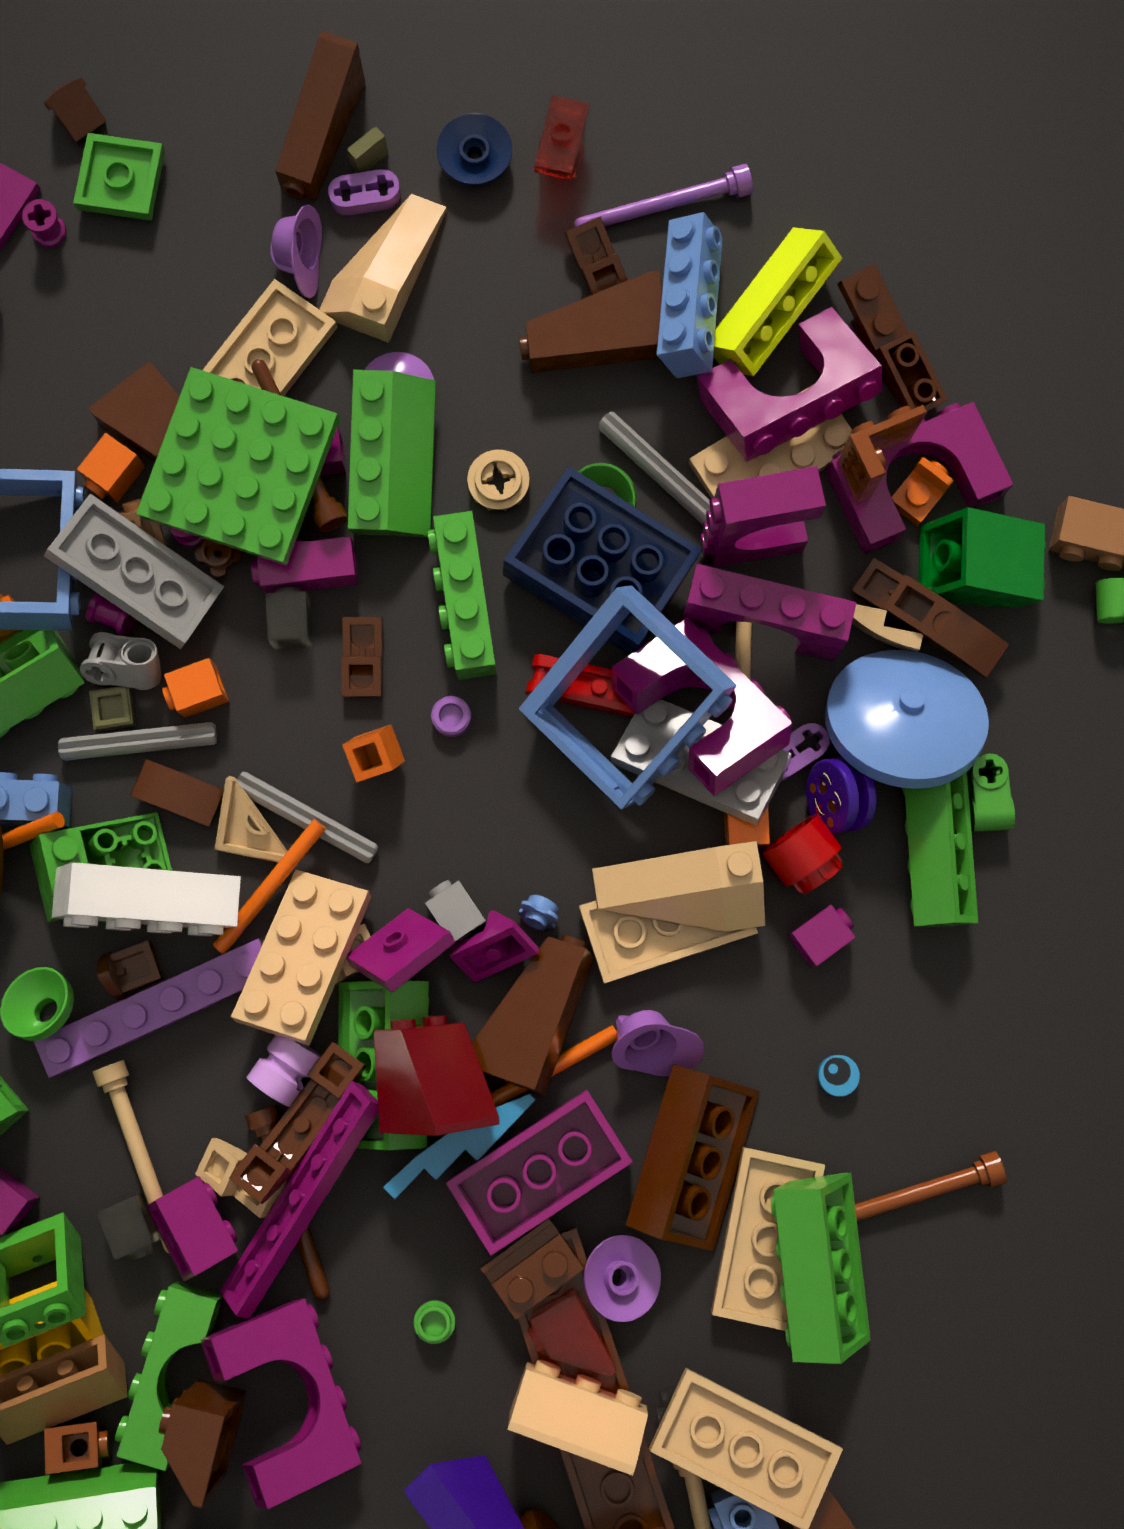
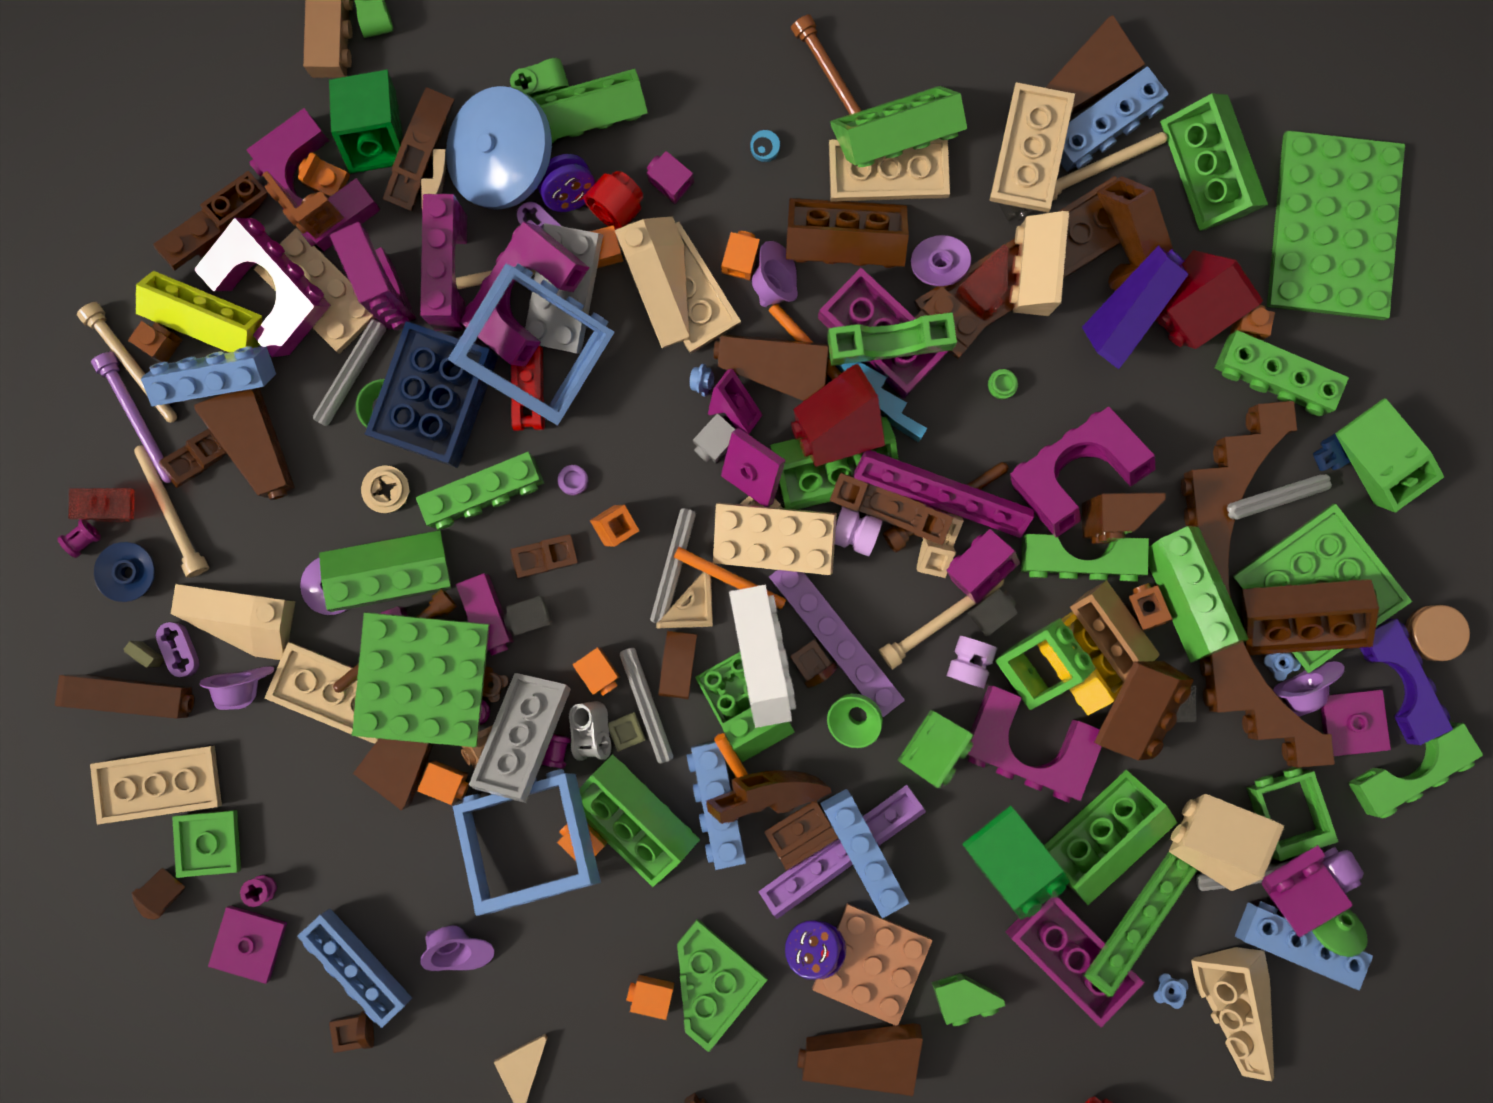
camera: 100 degrees left, 5 degrees up
none -> magenta bush [57,519,101,558]
none -> tan piece [77,302,177,423]
none -> tan plate [90,746,222,825]
none -> dark orange brick [128,321,183,362]
none -> tan piece [134,445,209,578]
none -> orange brick [721,231,760,281]
none -> bright green arch [827,312,957,366]
none -> lavender wheel [946,636,997,689]

